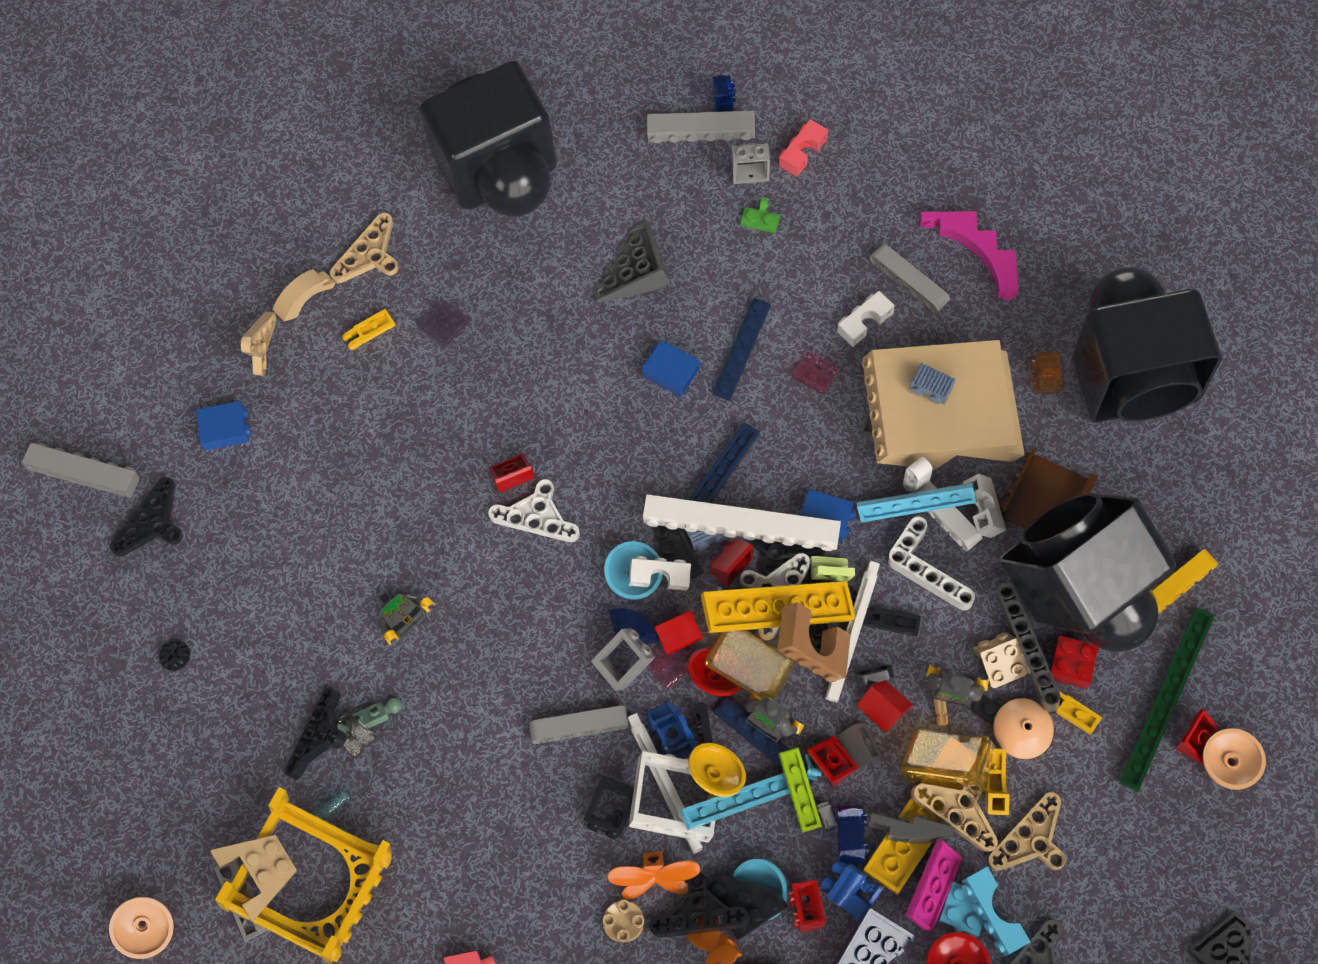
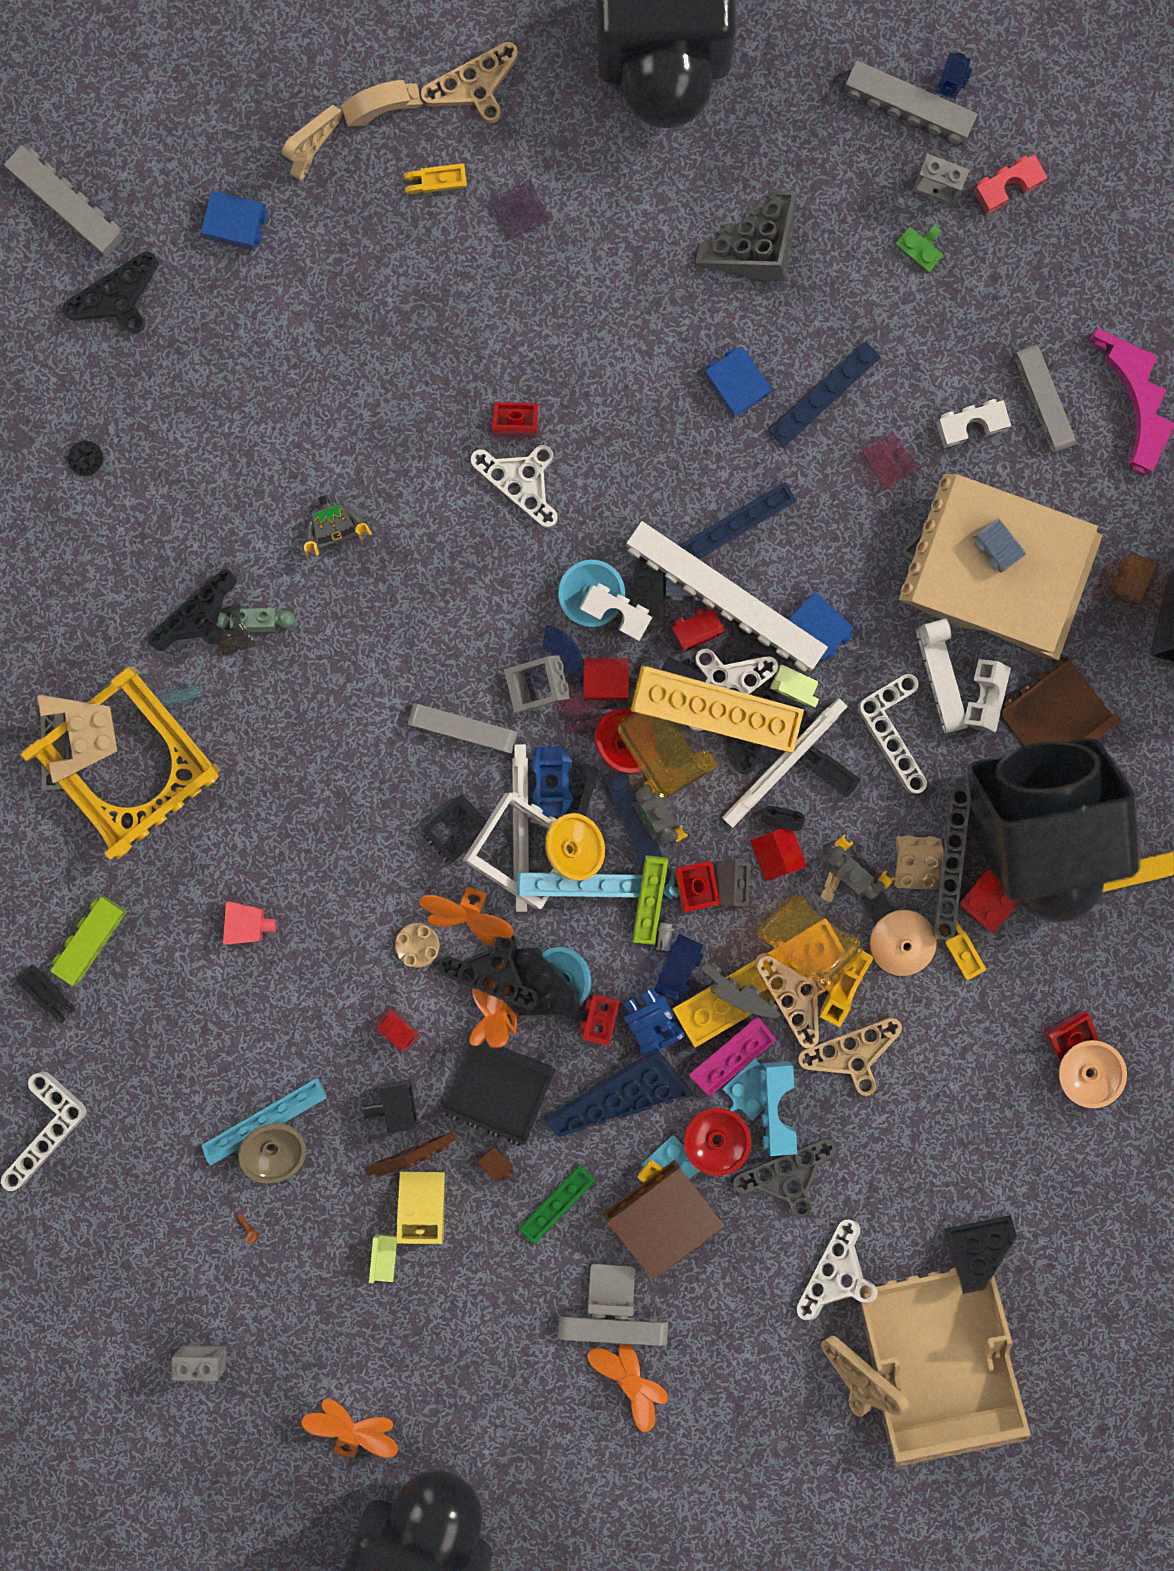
camera: 20 degrees right, 20 degrees up
medium nougat arch [777,602,851,682] -> none
medium azure plate [857,483,977,522] -> none
dark green plate [1119,607,1215,792] -> none

